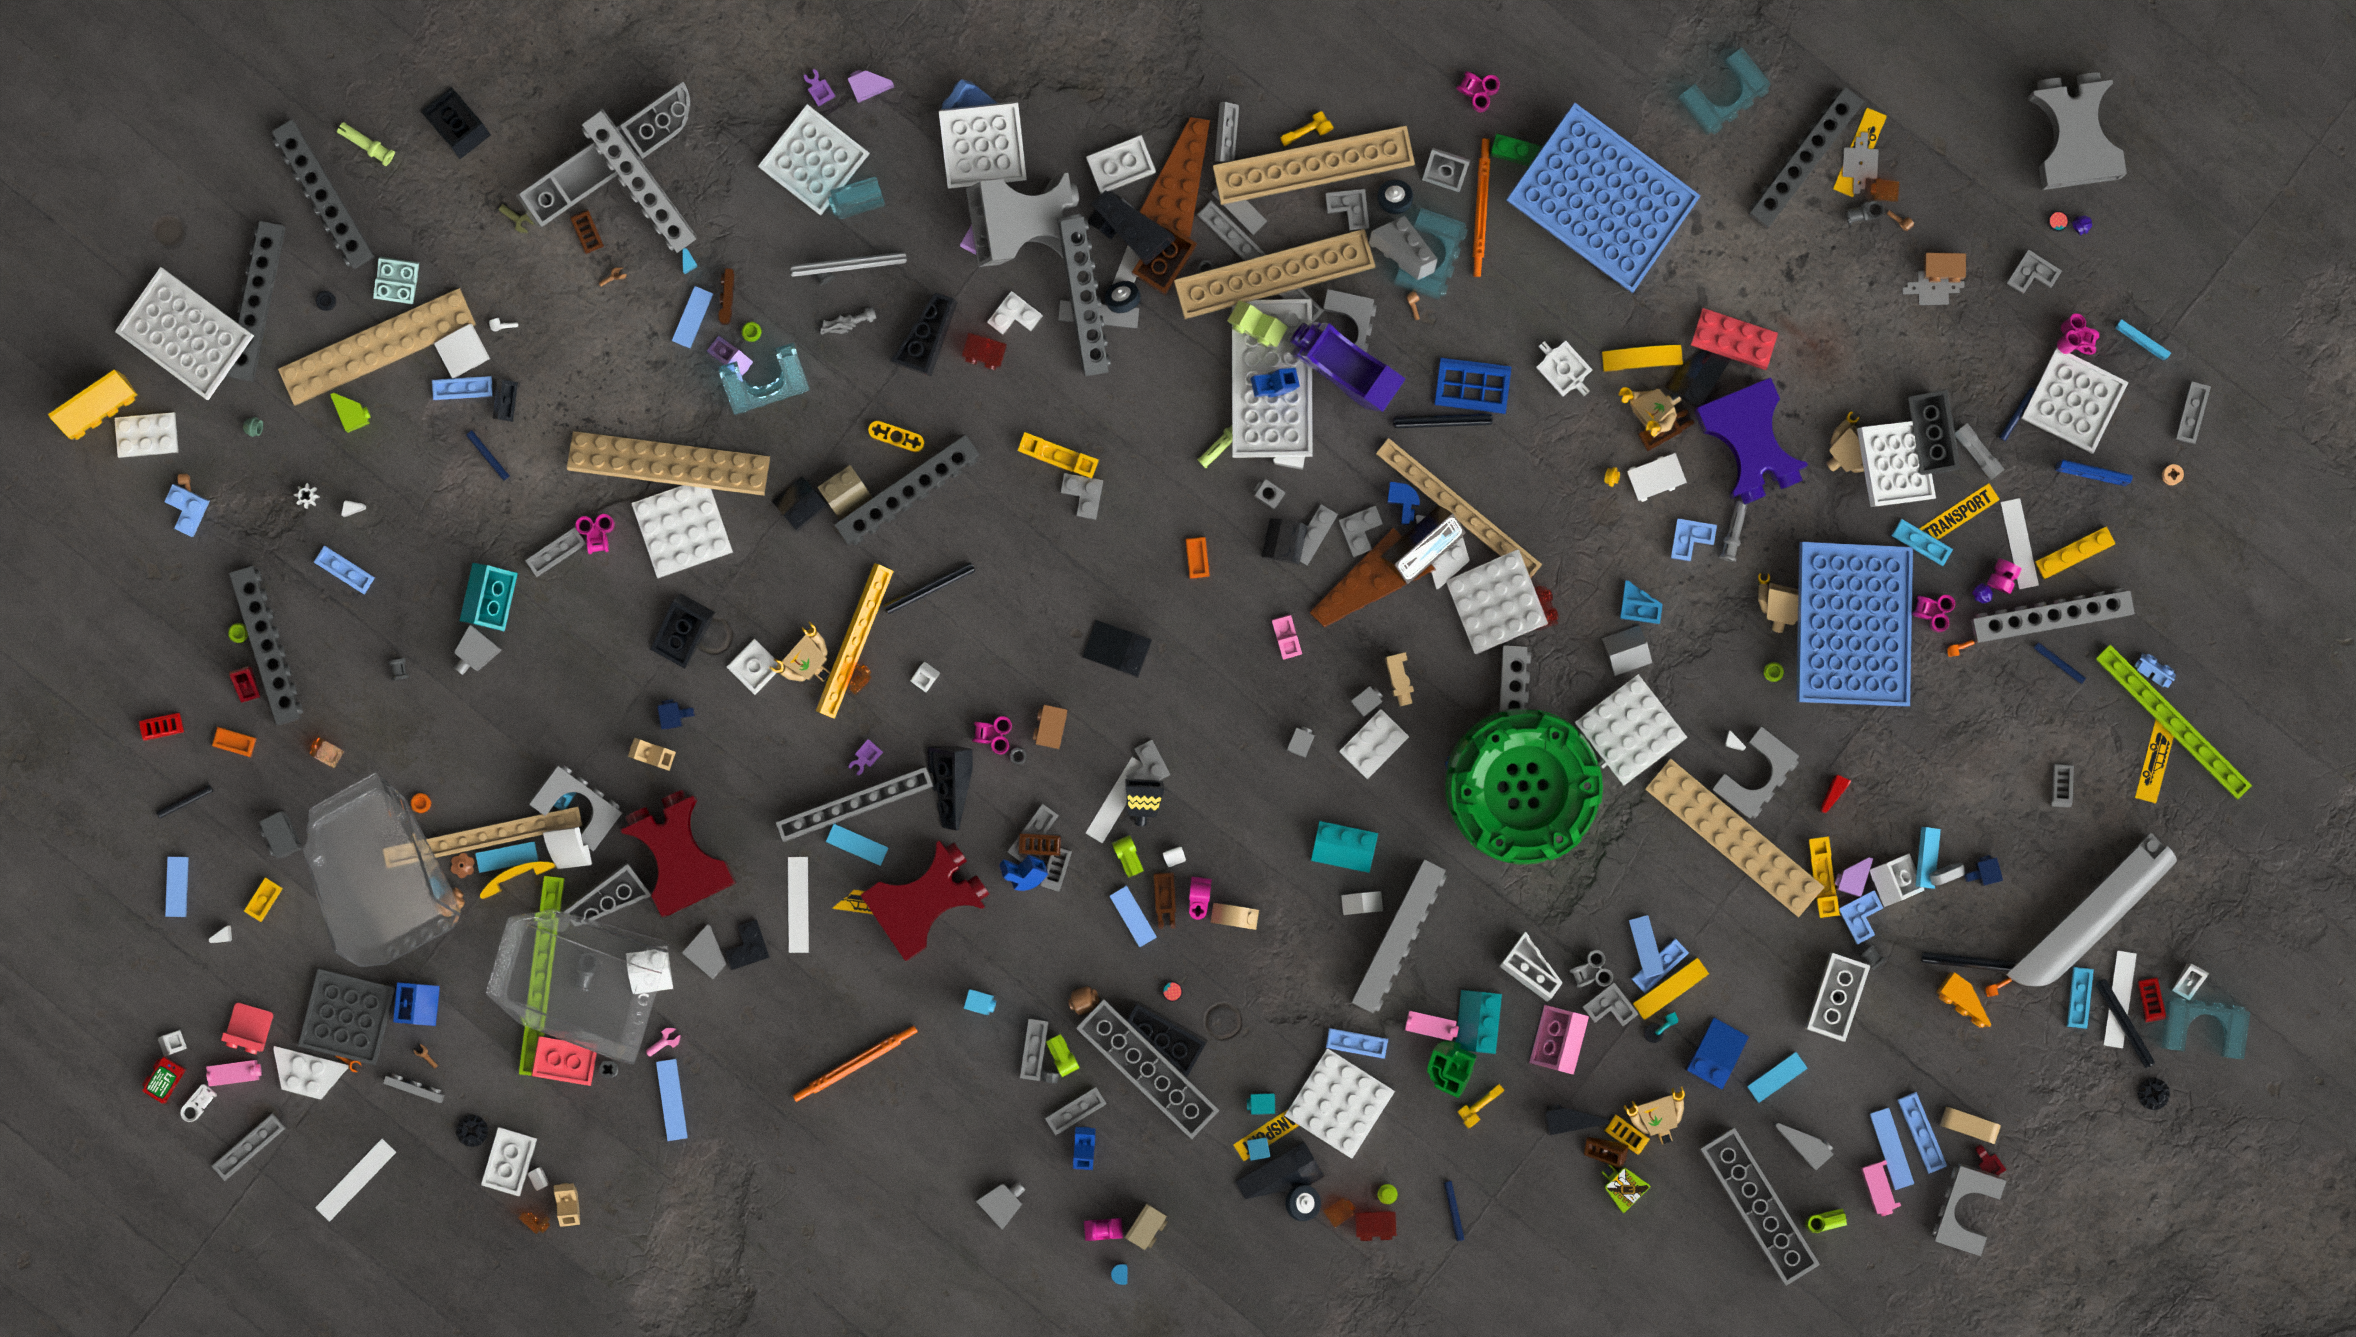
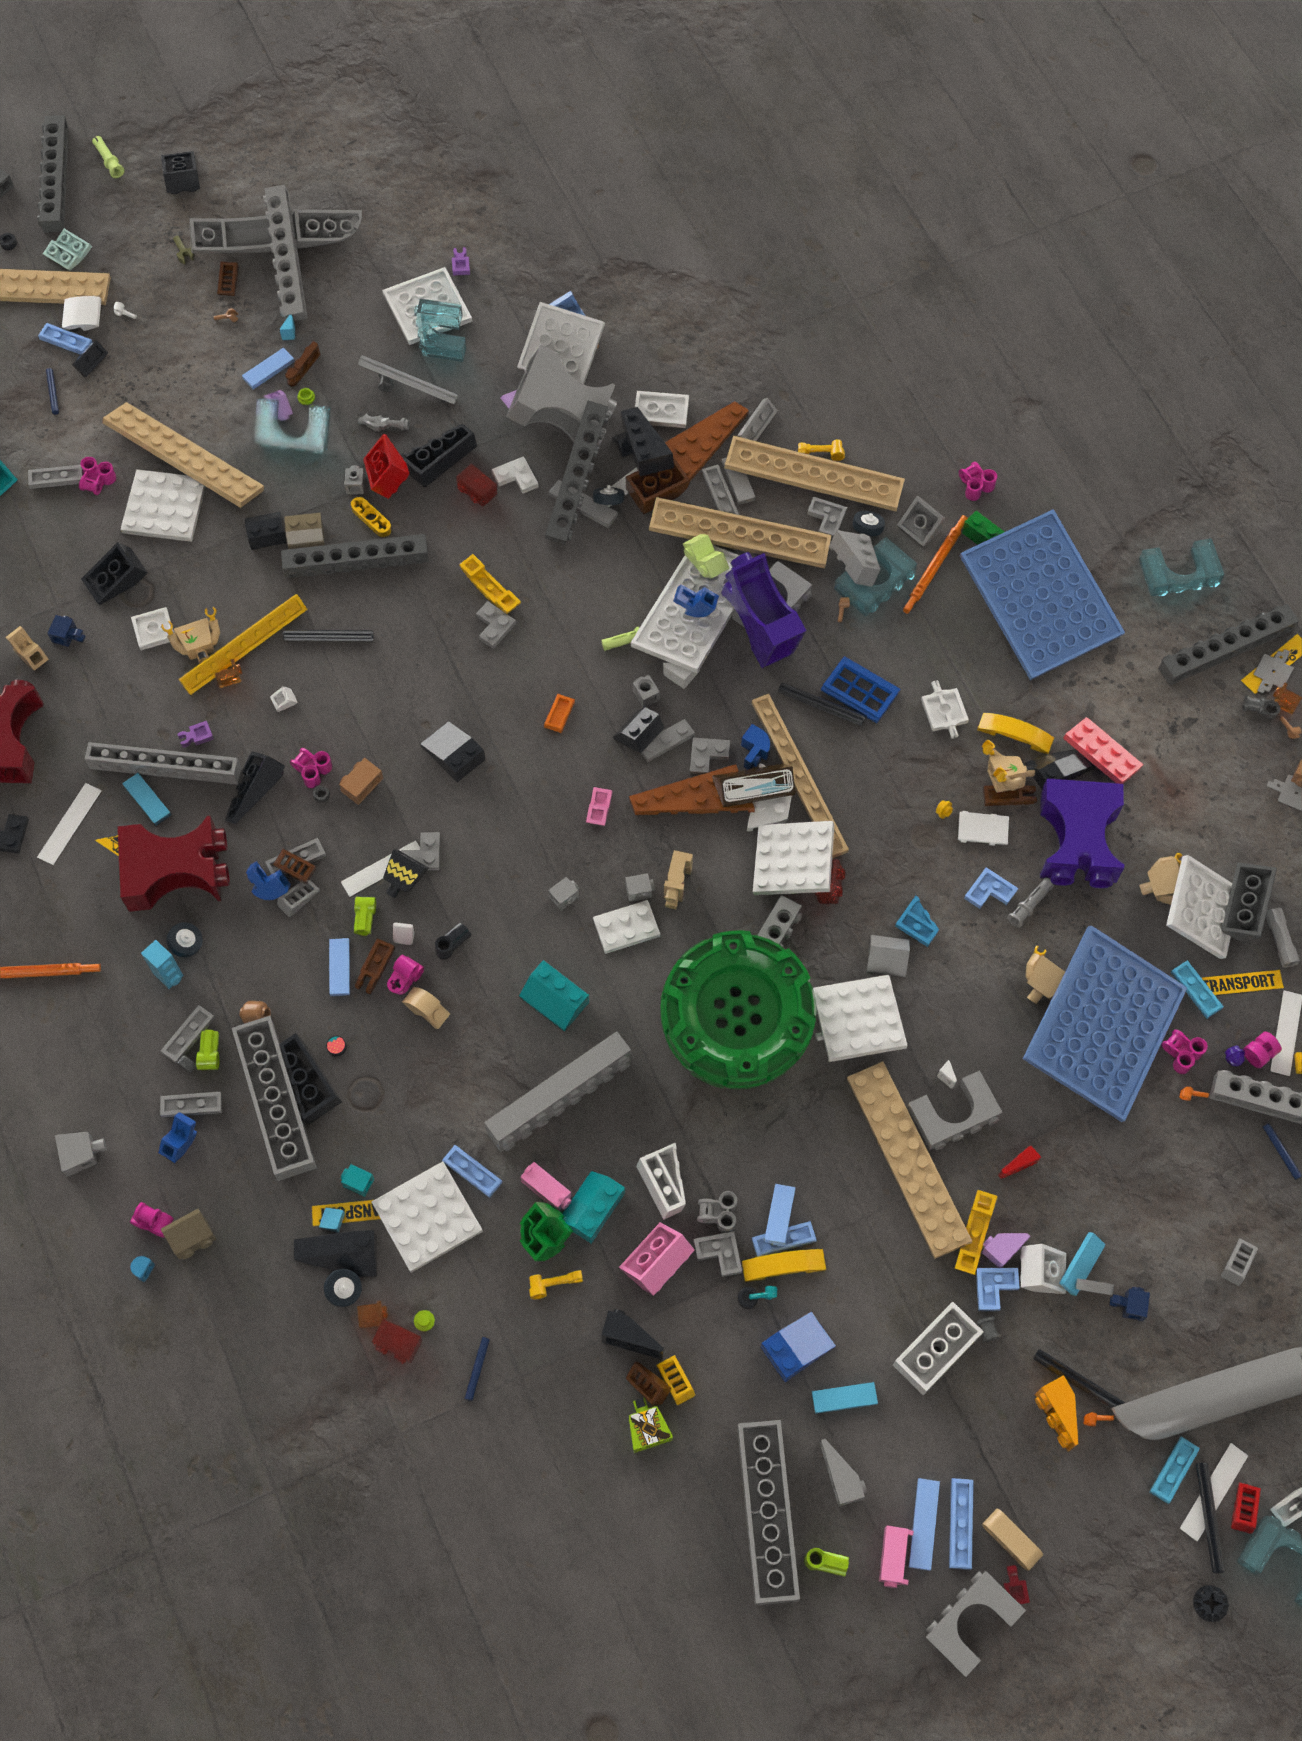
camera: 25 degrees right, 20 degrees down
lavender slope [848,70,894,103] -> none
white slope [1341,891,1383,915] -> none
tan torso [1624,1086,1685,1144] -> none
lime plate [1764,662,1784,682] -> none
none -> black wheel [166,922,203,958]
none -> light grey brick [344,465,365,494]
none -> red slope [363,434,409,499]
none -> black piece [435,923,471,959]

